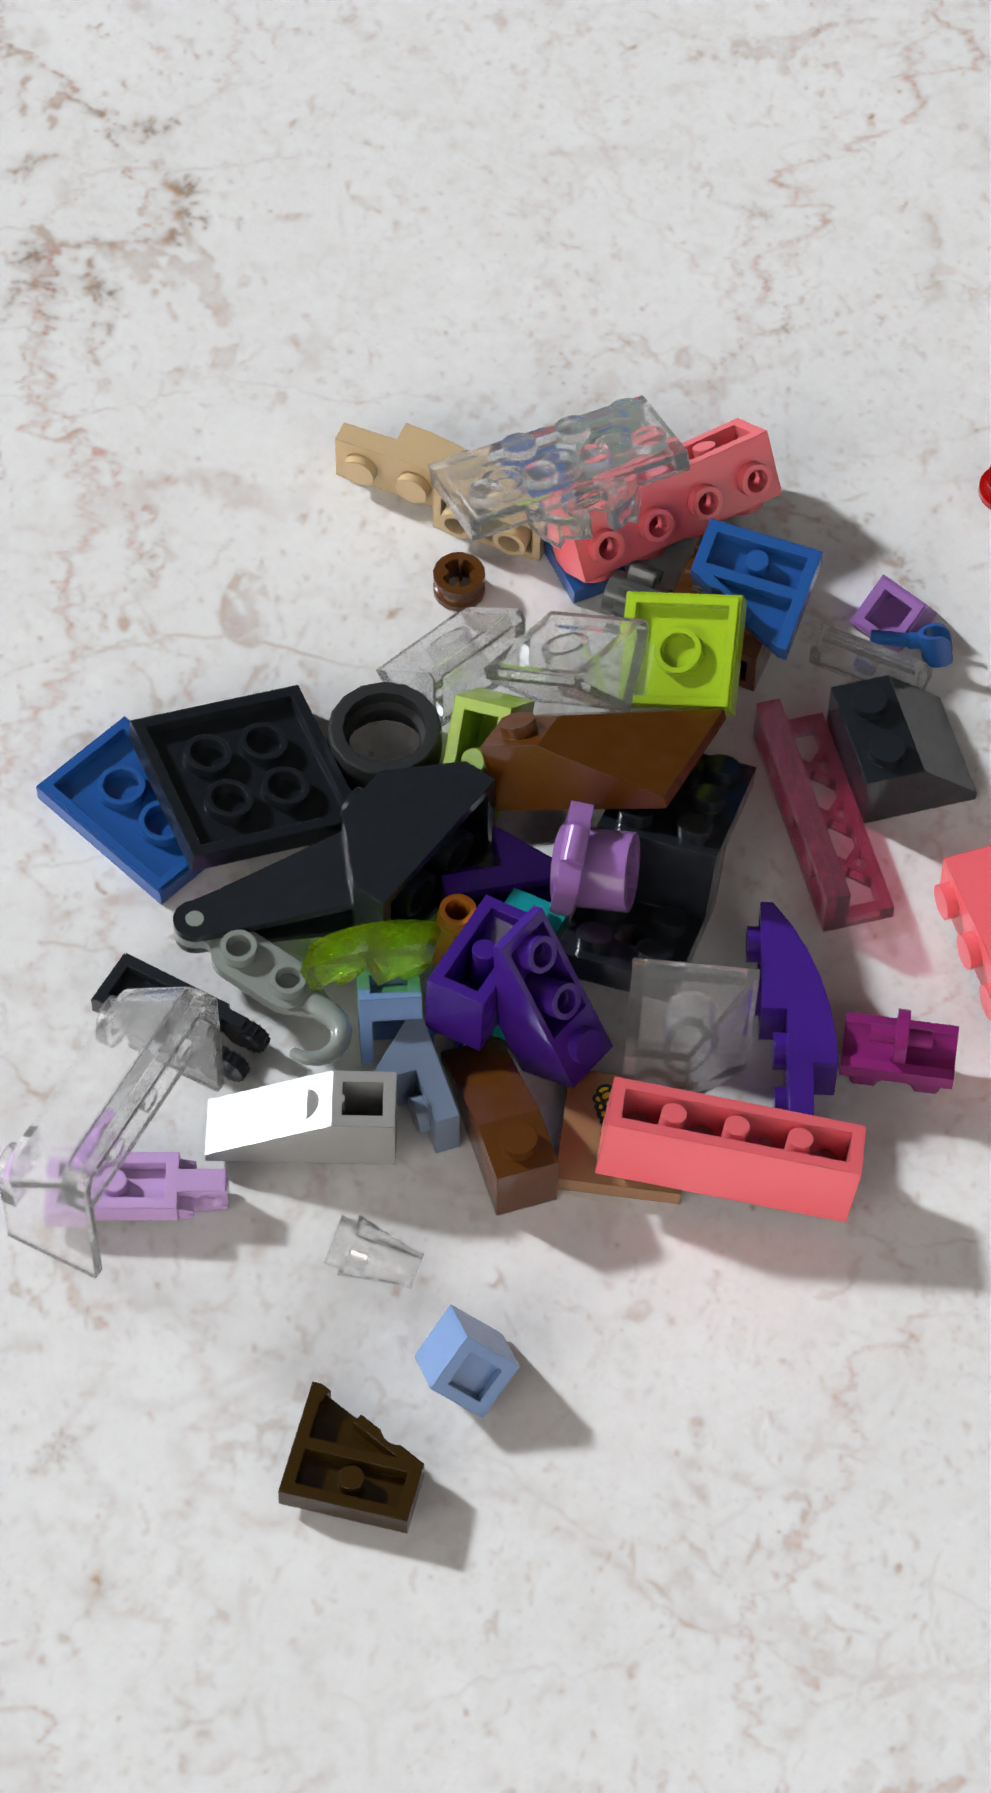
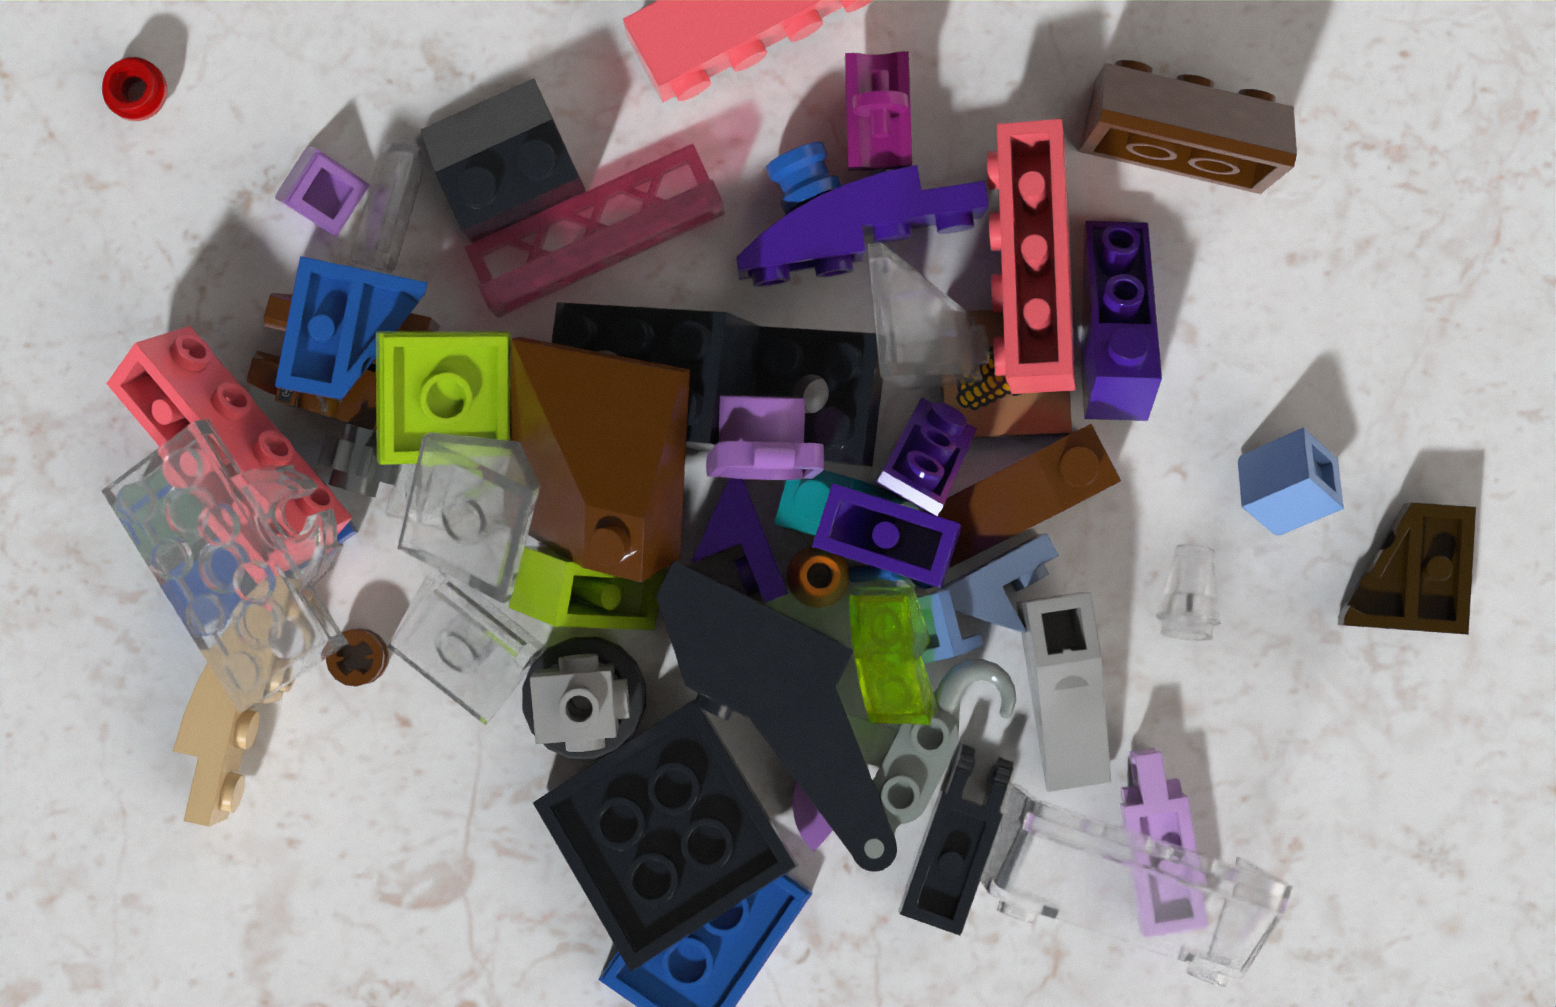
camera: 100 degrees left, 30 degrees up
blue hand [870,623,953,668] -> none
none -> light grey brick [530,654,630,752]
none -> blue wheel [766,141,842,215]
none -> reddish brown slope [1079,60,1297,194]
none -> dark purple slope [1081,221,1162,421]

